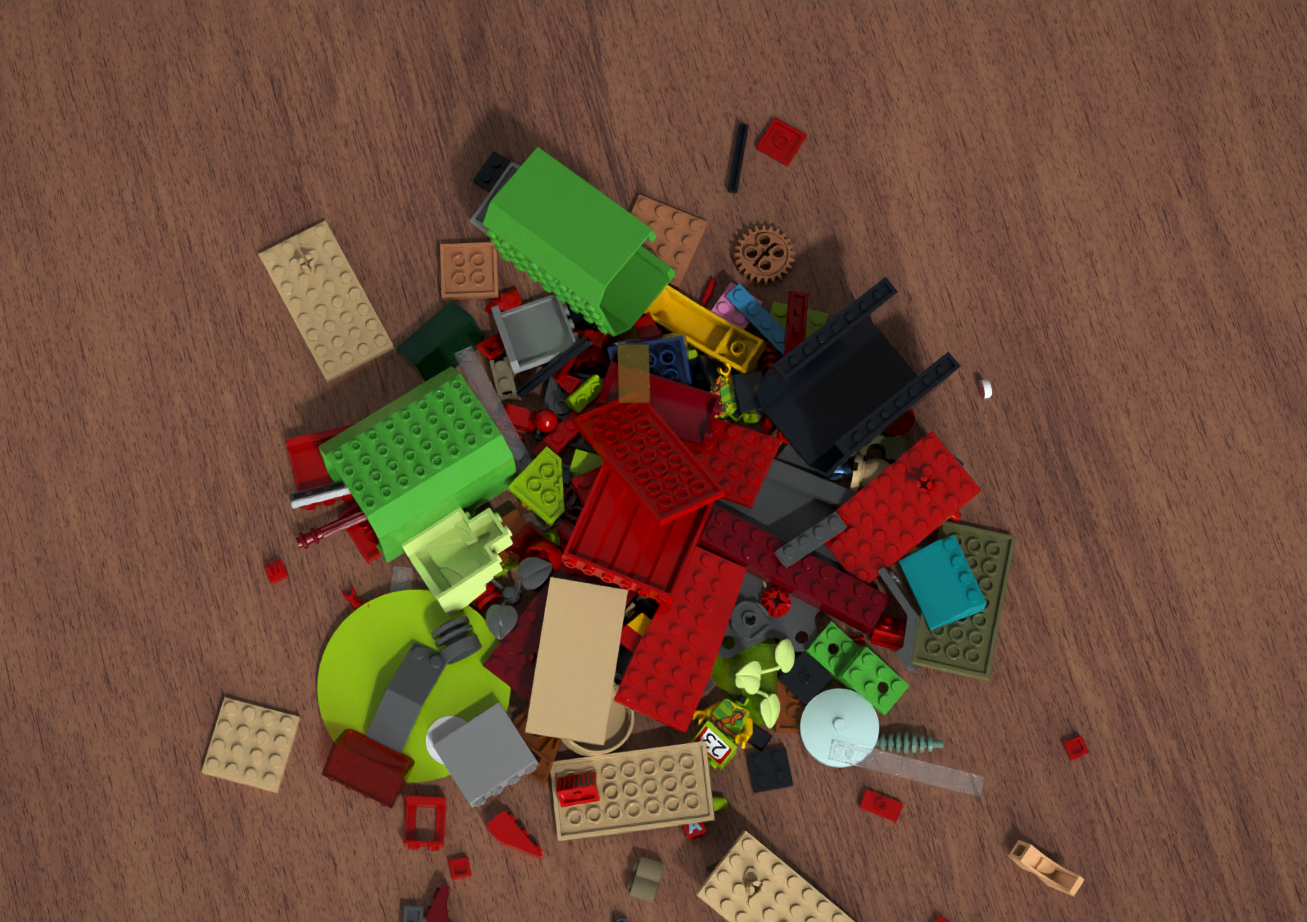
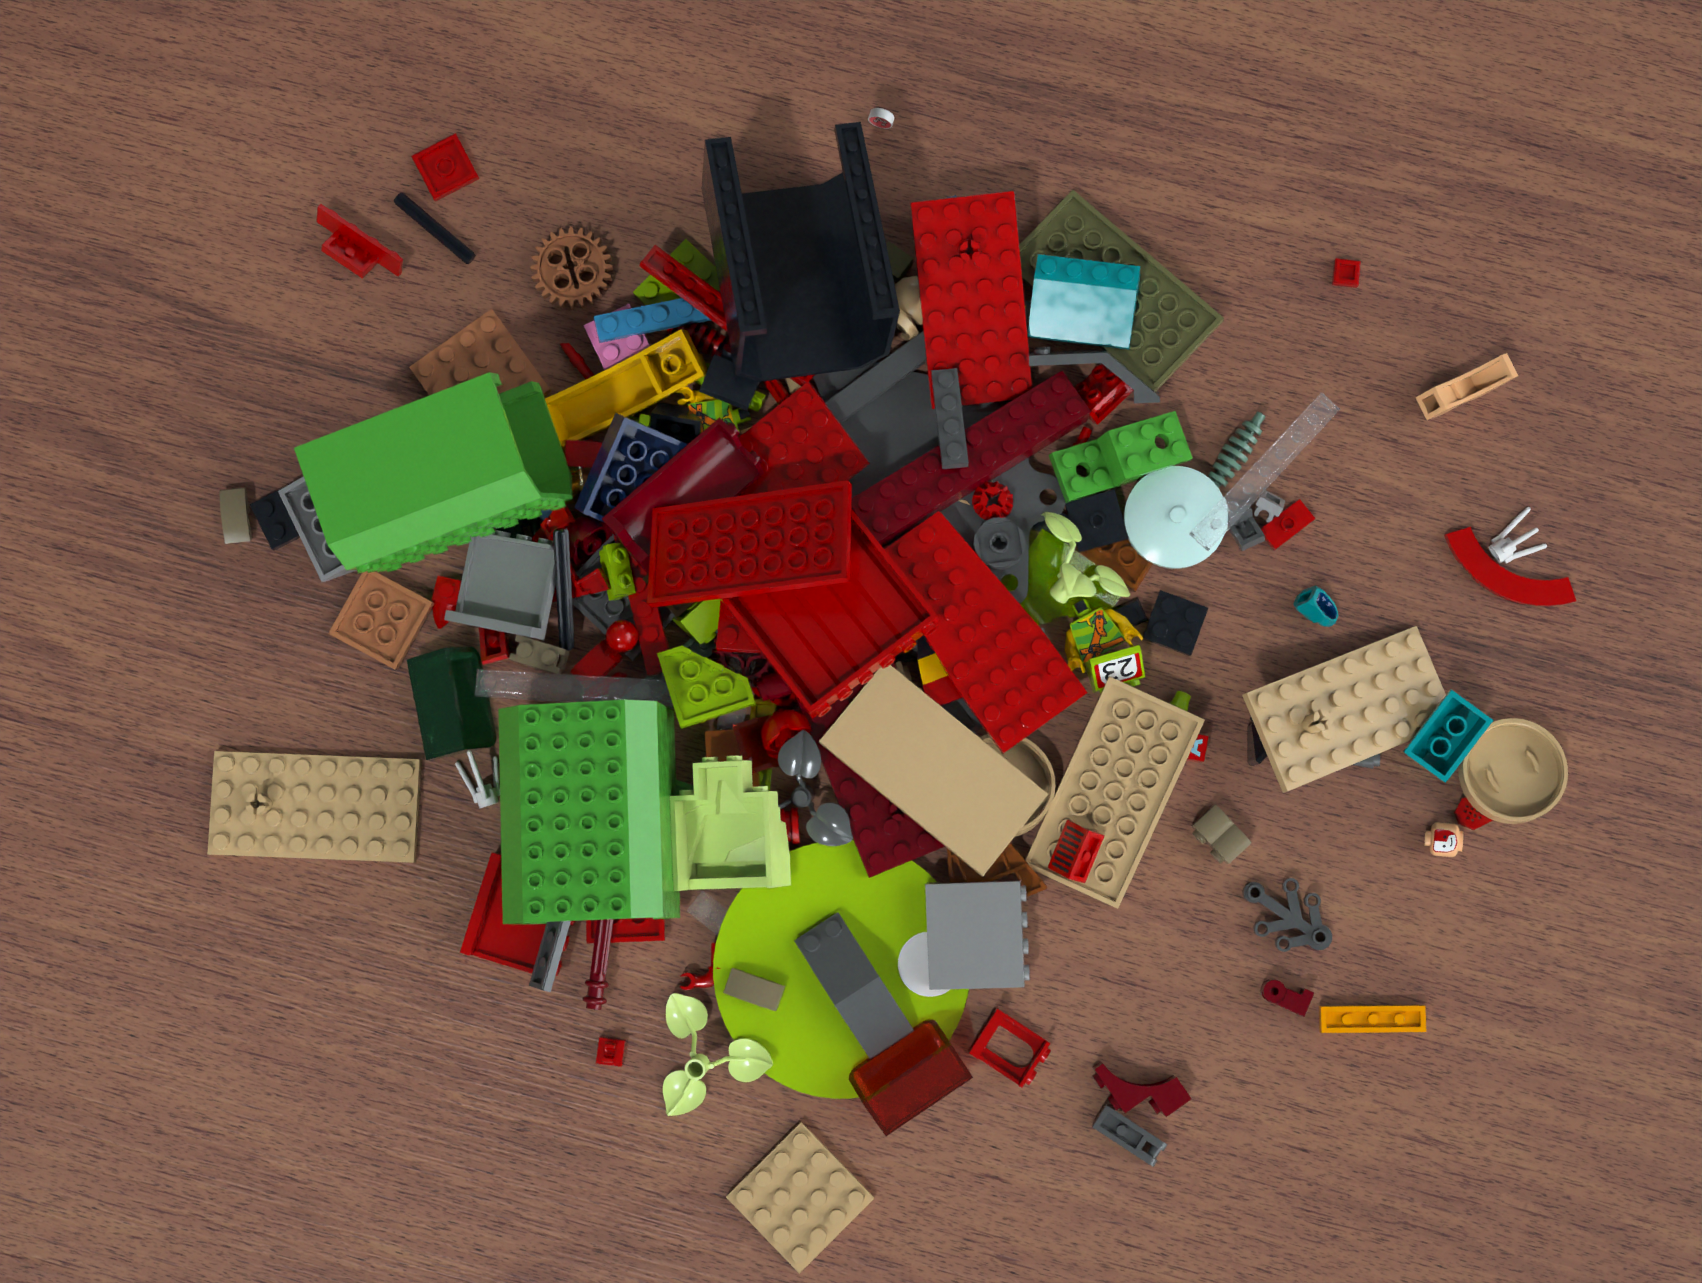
camera: 55 degrees left, 10 degrees up
dark grey wheel [431,616,482,665] -> none
red tile [449,856,472,880] -> none
red slope [486,810,543,860] -> none
clear yellow piece [618,344,650,404] -> none
none -> dark tan slope [219,487,253,544]
none -> red bracket [316,204,403,279]
none -> white plant [455,750,500,809]
none -> yellowish green plant [663,993,773,1116]
none -> dark tan slope [723,968,785,1011]
none -> dark grey bracket [1227,505,1265,551]
none -> light grey tile [1254,489,1285,523]
none -> teal rock [1293,585,1339,627]

